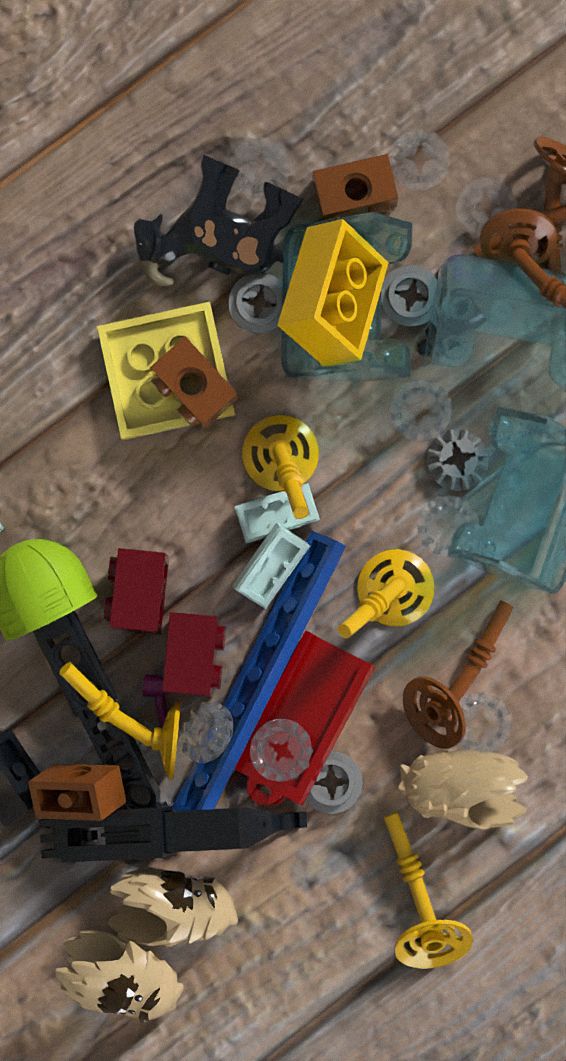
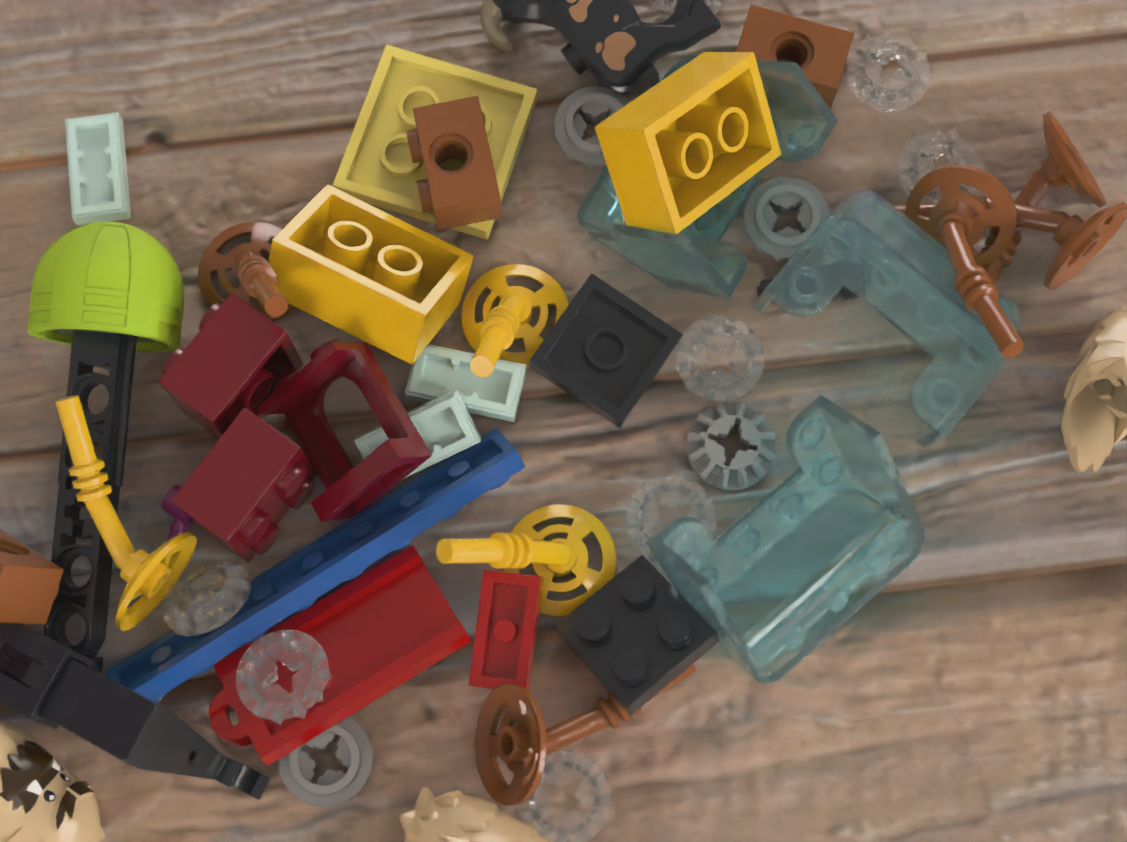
camera: 30 degrees right, 10 degrees down
none -> dark orange dish [198,222,294,321]
none -> dark red panel [258,340,432,522]
none -> yellow brick [268,184,474,365]
none -> red plate [468,570,544,691]
none -> black plate [528,273,683,428]
none -> black plate [554,555,719,716]

